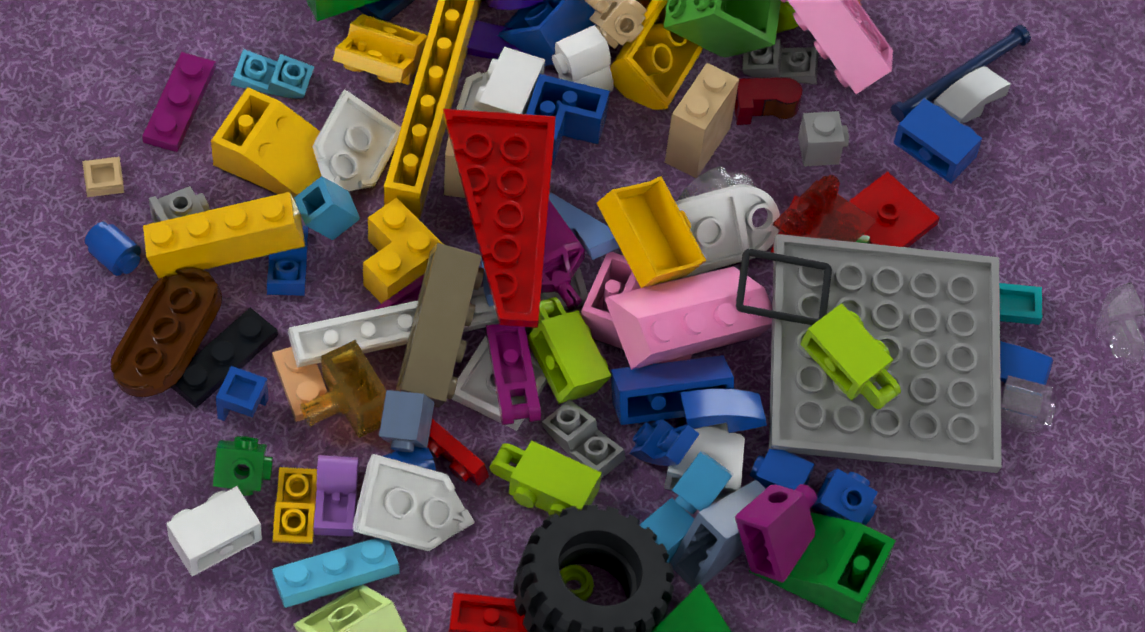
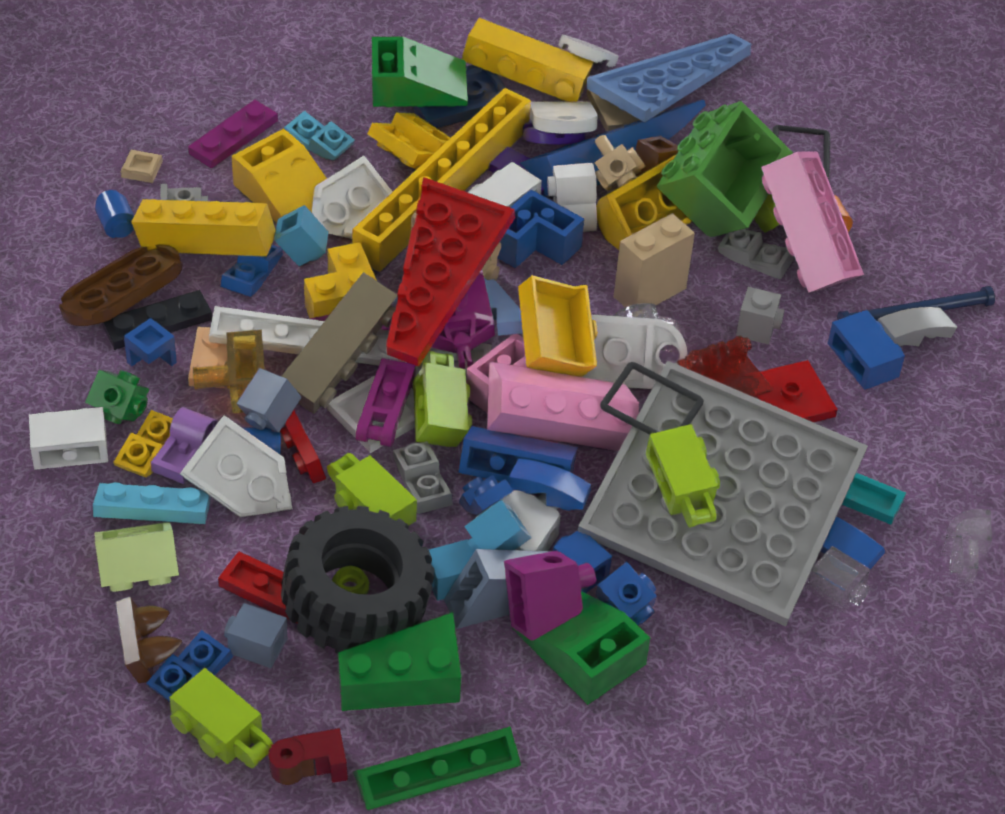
camera: 25 degrees right, 10 degrees down
dark red leg [734,77,802,125] -> none

